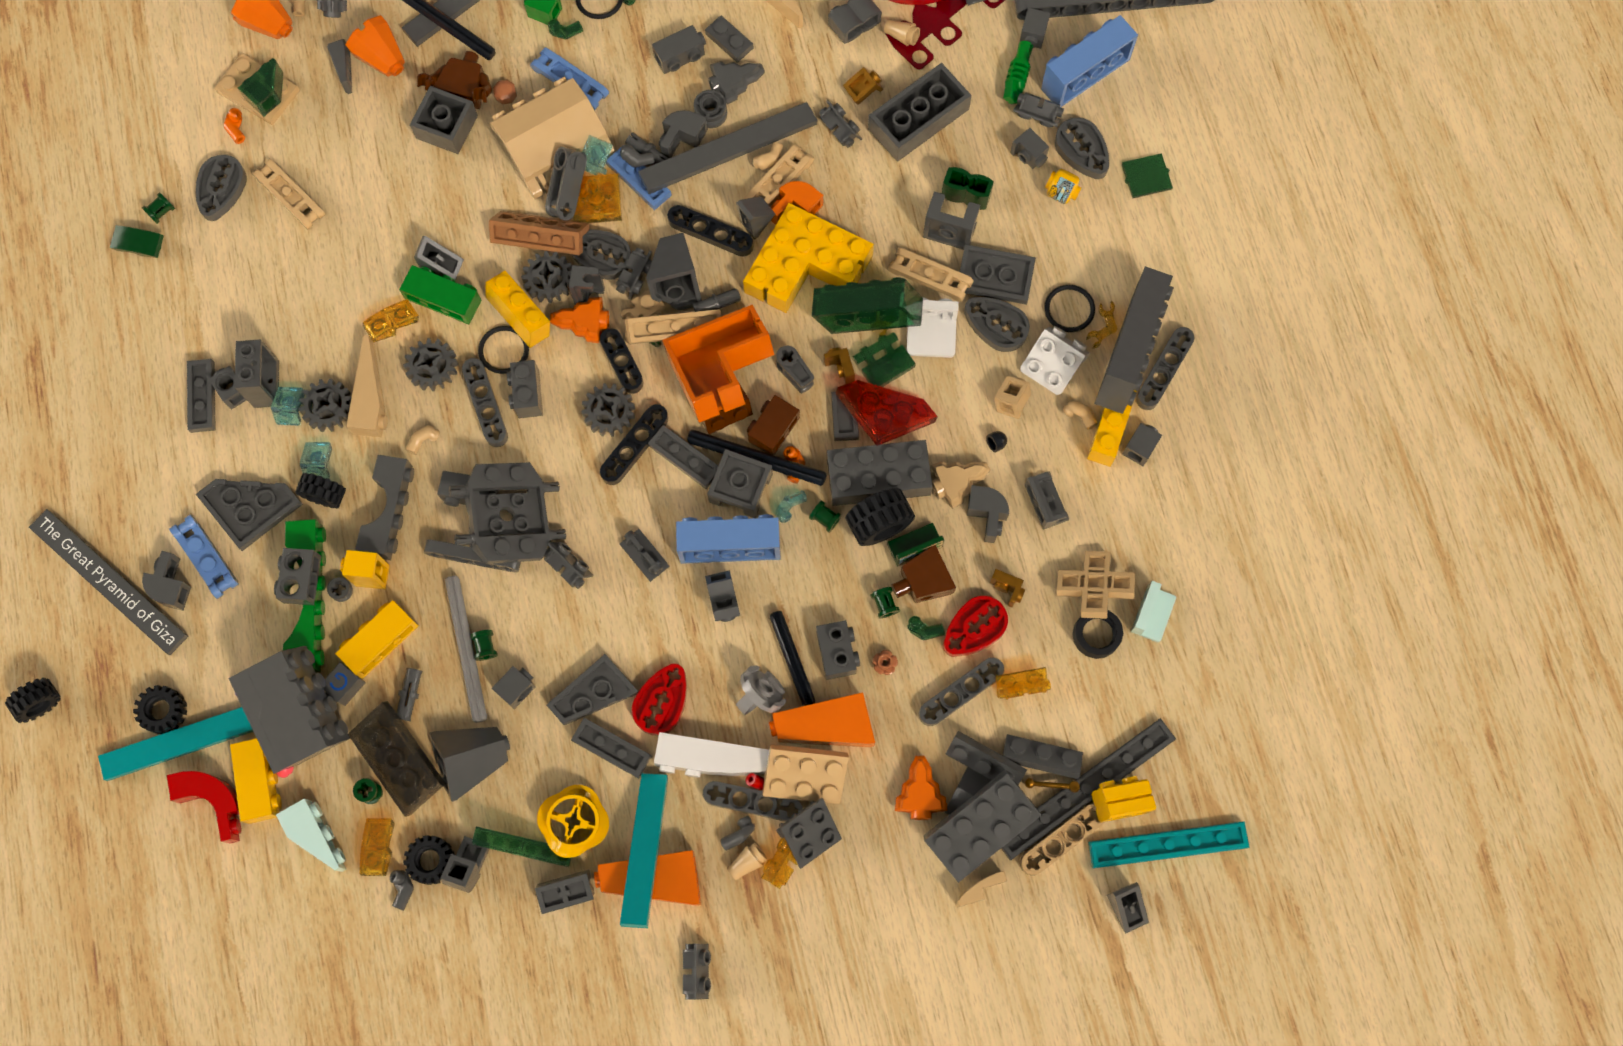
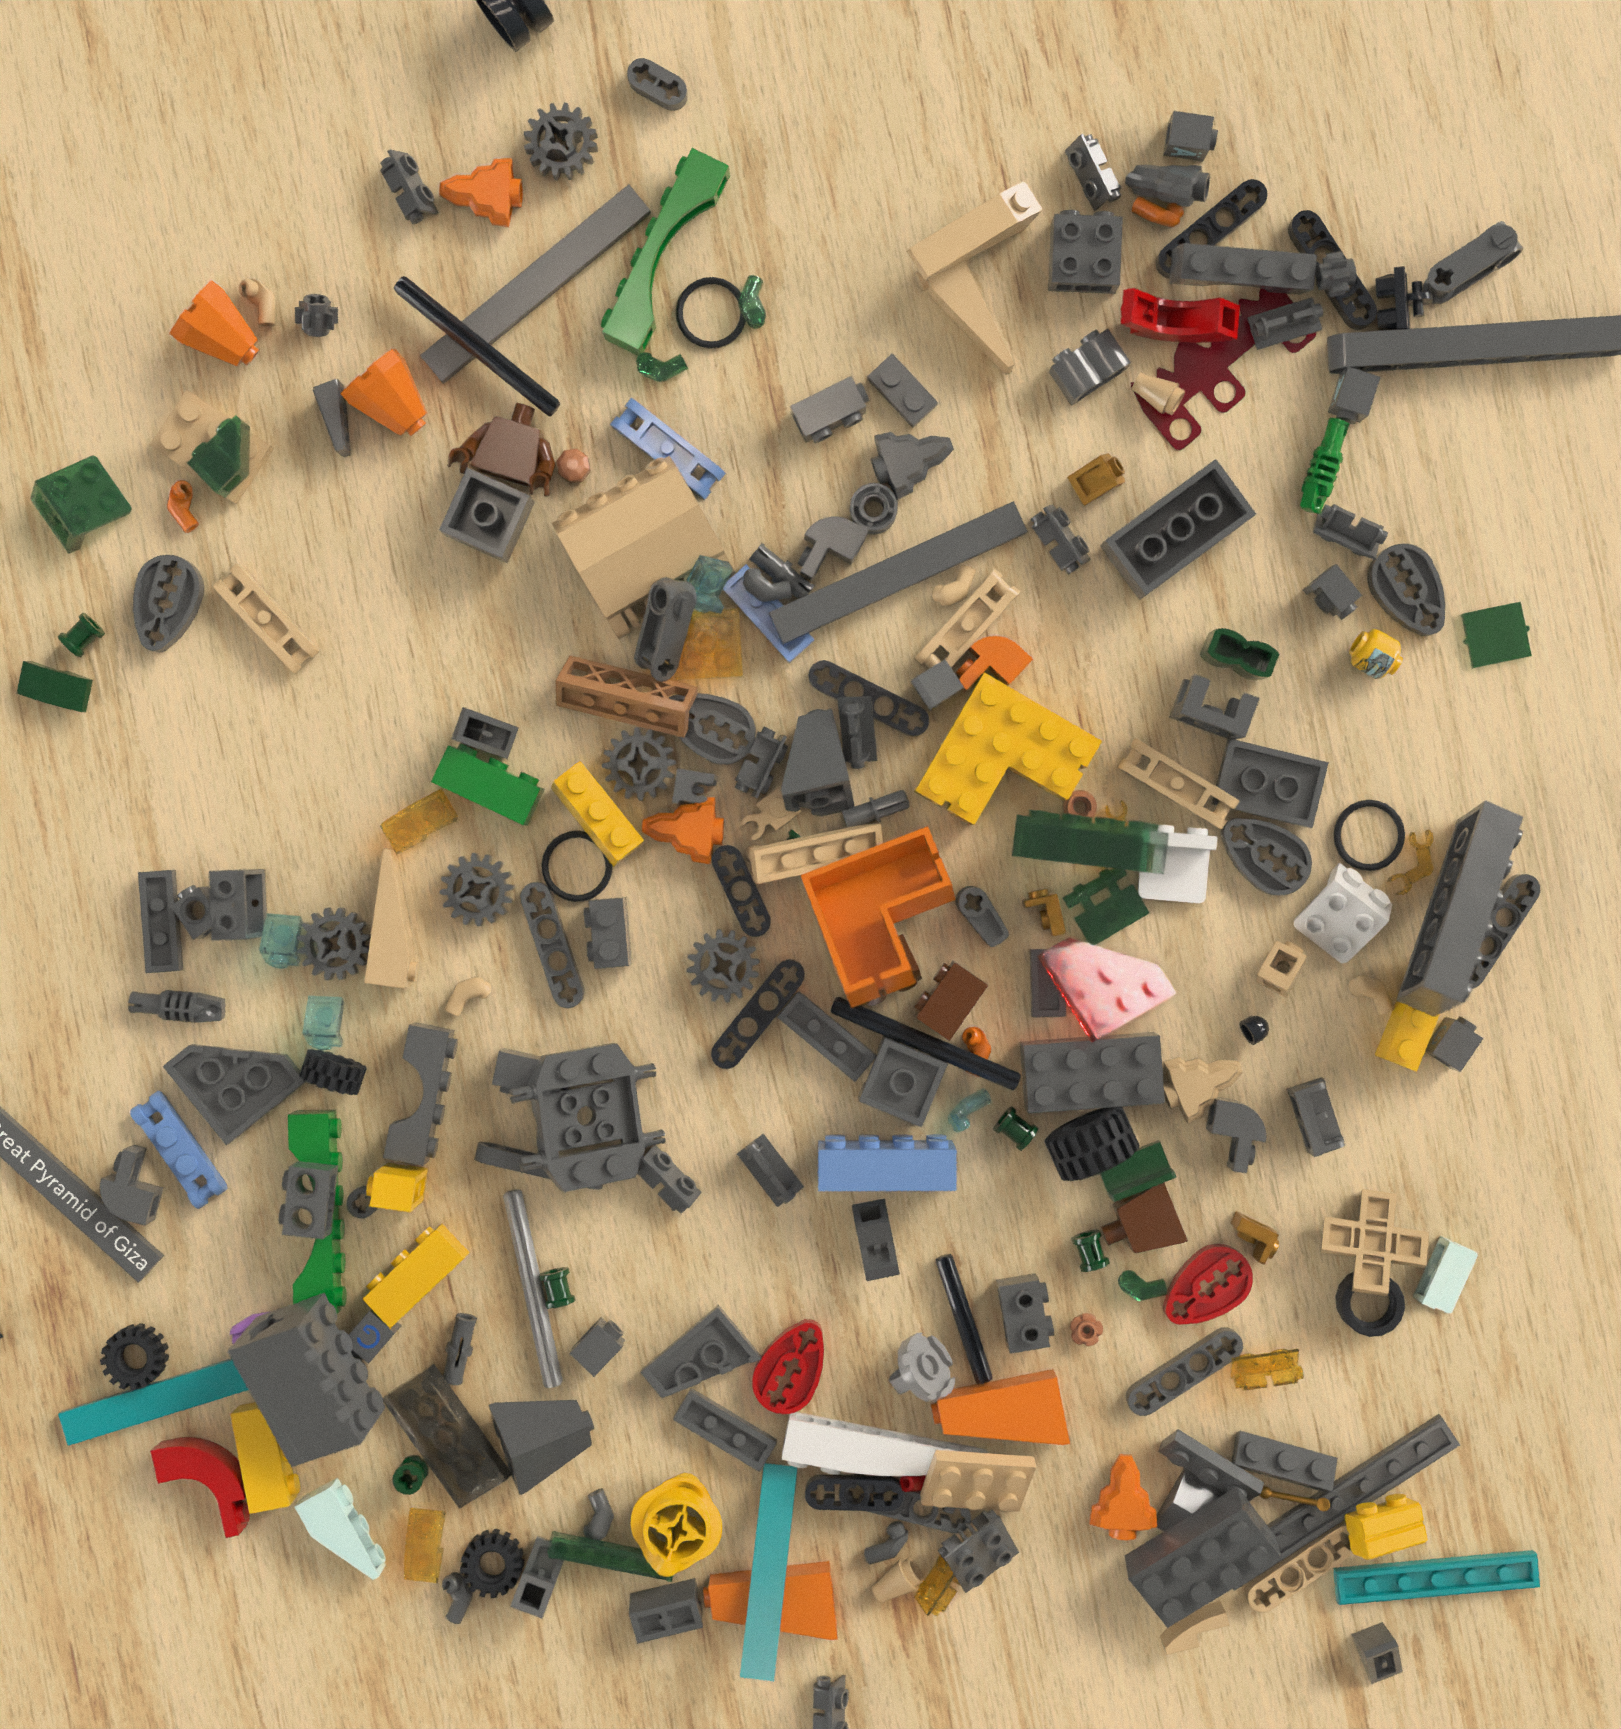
camera: 10 degrees right, 15 degrees up
medium blue brick [1041,15,1138,107] -> none
none -> clear green bracket [30,455,132,554]
none -> dark grey hinge [128,990,226,1023]
none -> dark grey arm [583,1488,614,1541]
none -> black beam [805,1475,904,1511]
none -> dark grey hinge [837,696,878,769]

